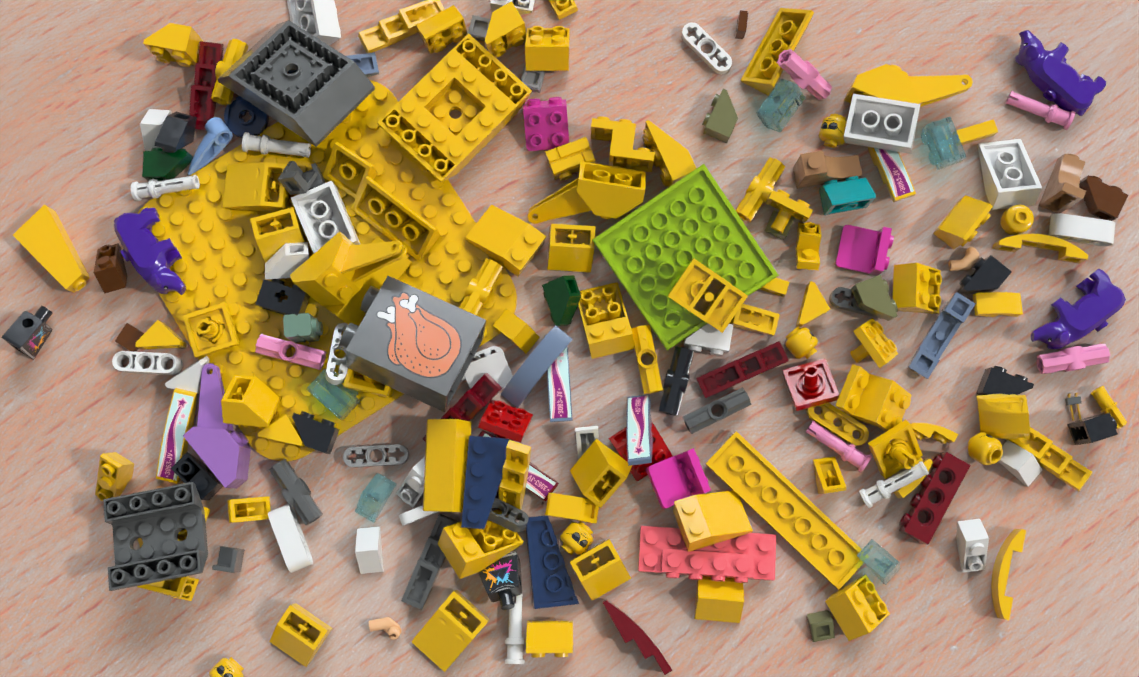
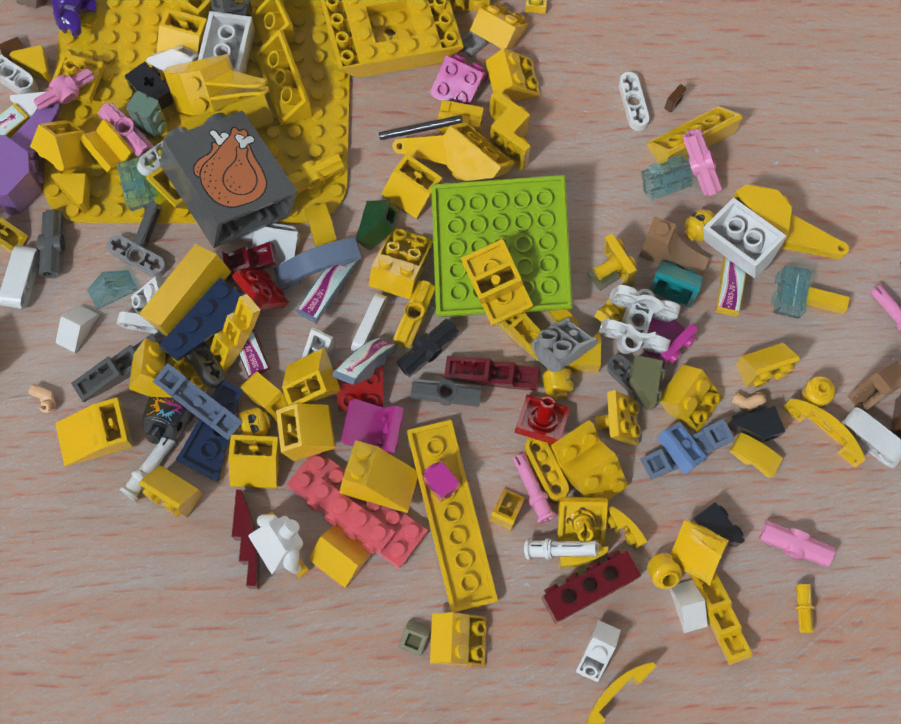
camera: 25 degrees right, 10 degrees down
black slope [292,411,340,454] -> none
yellow slope [465,204,546,277] -> none
yellow slope [642,120,697,188] -> none
white slope [683,324,733,356] -> none
olive slope [702,89,738,143] -> none
yellow piece [736,157,786,222] -> none
clear light blue slope [857,539,901,585] -> none
white slope [978,139,1042,210] -> none
dark purple animal [1031,269,1126,349] -> none
piece [1065,393,1082,421] -> none
black brick [1067,413,1118,445] -> none
none -> bright pink axle [33,69,94,110]
none -> yellow panel [80,119,133,173]
none -> dark grey tile [133,201,162,247]
none -> sand blue slope [152,363,243,440]
none -> white torso [248,511,309,579]
none -> yellow slope [276,403,336,462]
none -> white beam [351,293,388,351]
none -> black bar [379,115,463,140]
none -> dark pink brick [423,462,460,502]
none -> yellow slope [485,48,540,102]
none -> light grey slope [532,318,597,372]
none -> white piece [598,285,681,354]
none -> medium blue slope [657,421,708,474]

